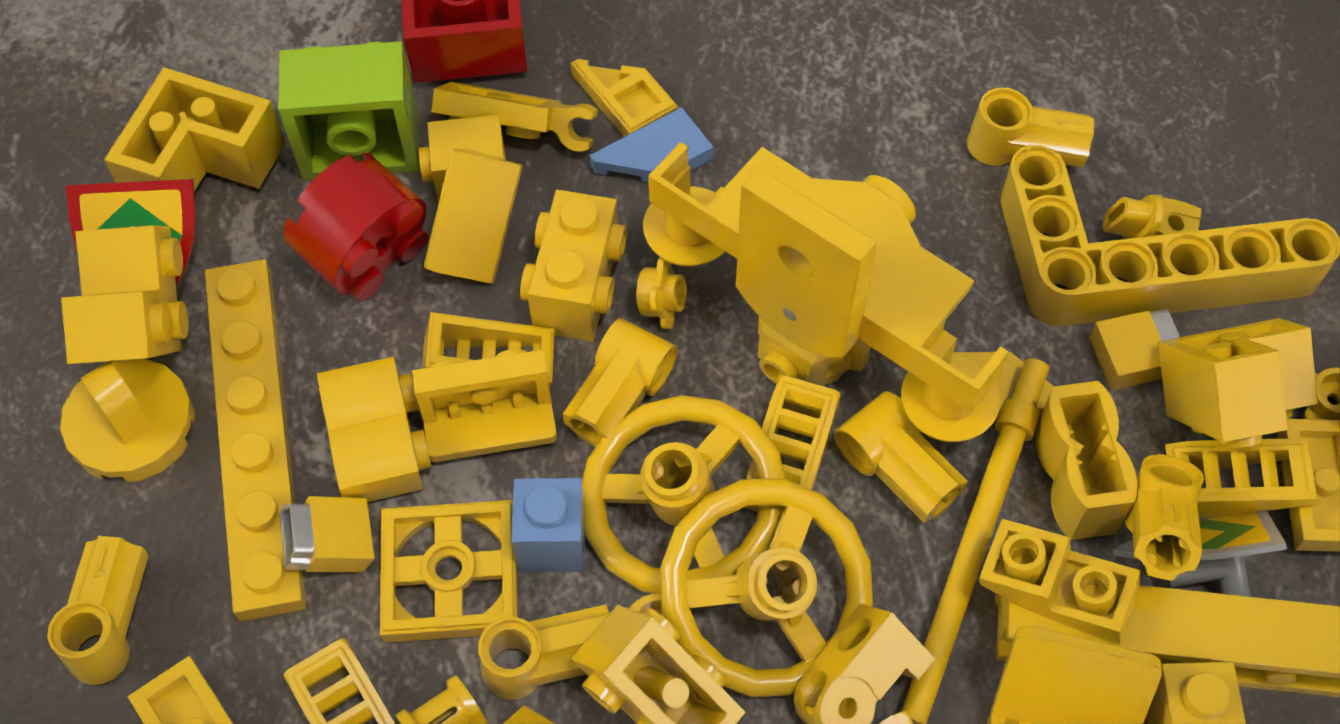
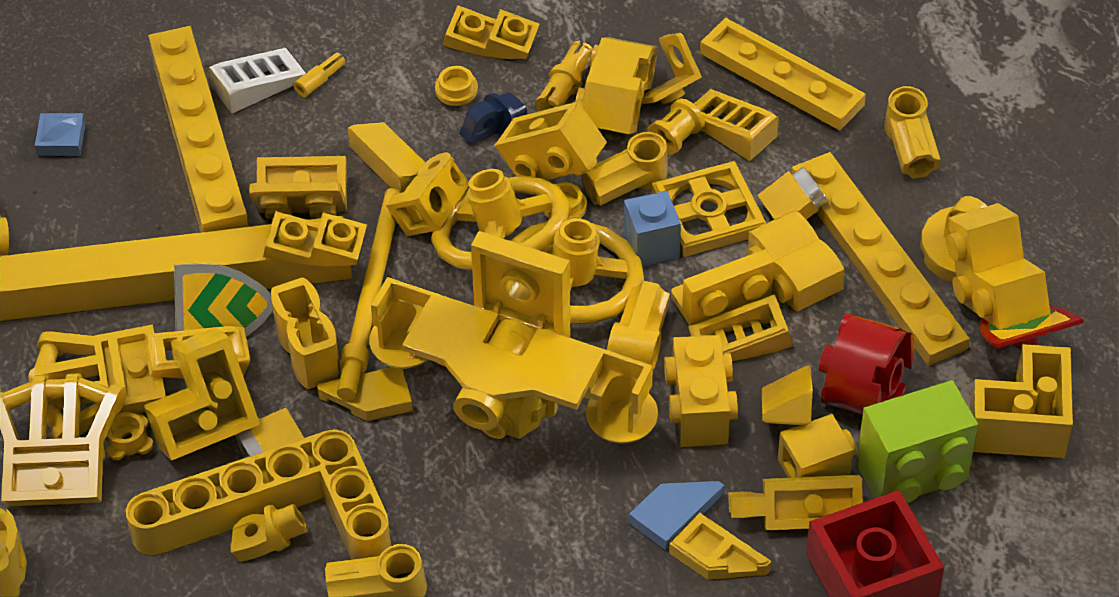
camera: 165 degrees right, 10 degrees down
yellow piece [1124,454,1204,581] -> none

